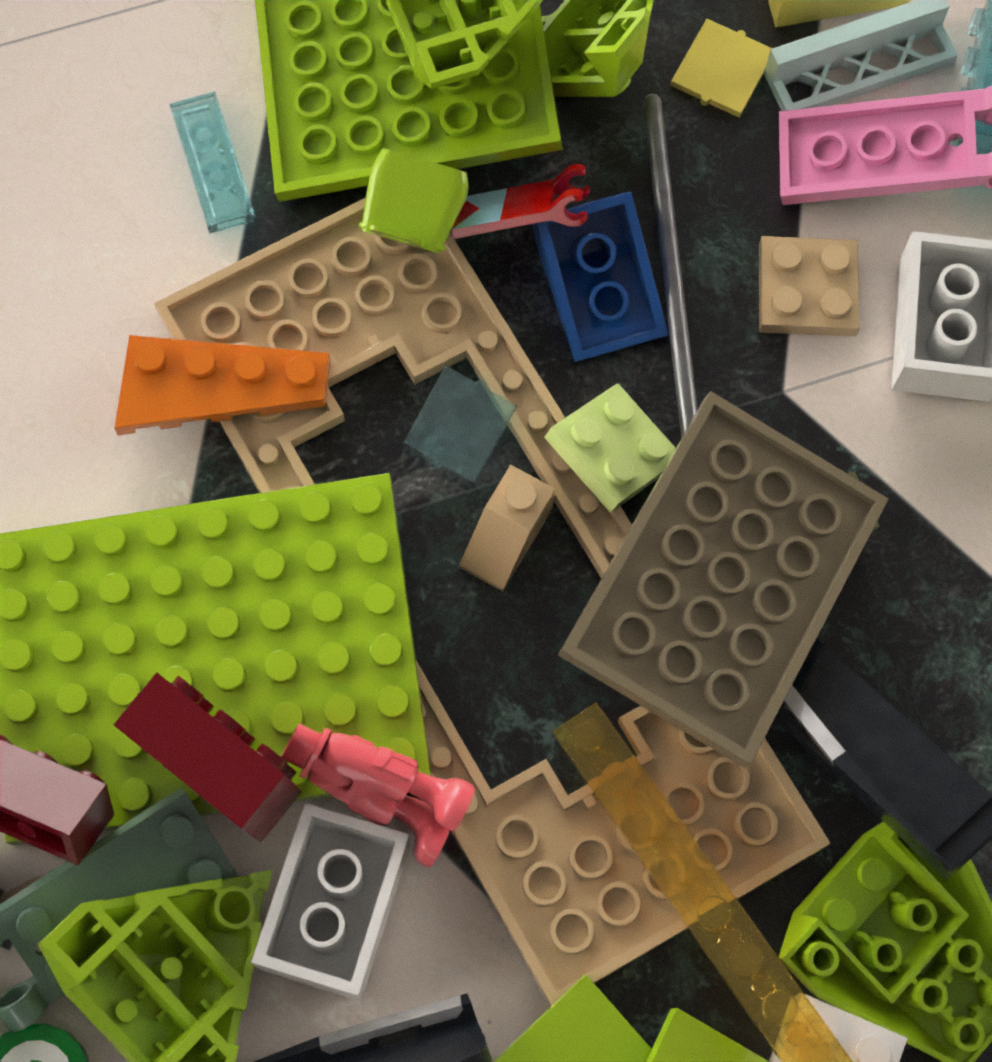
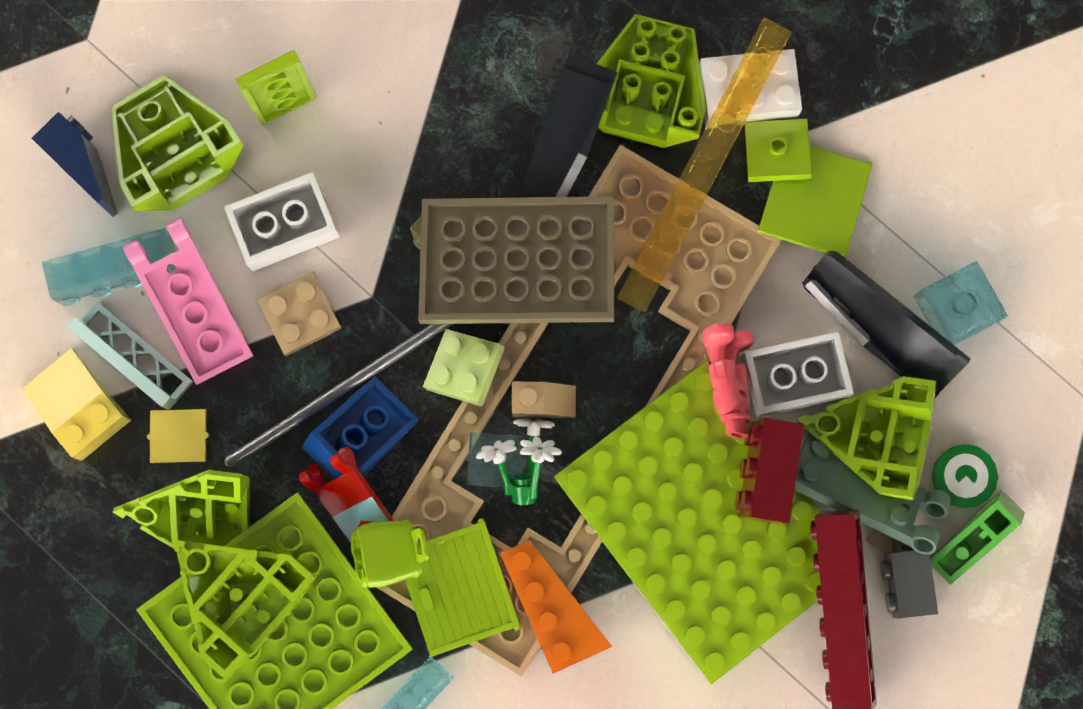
camera: 115 degrees left, 10 degrees up
none -> lime piece [405,518,521,657]
none -> plant [476,418,562,505]

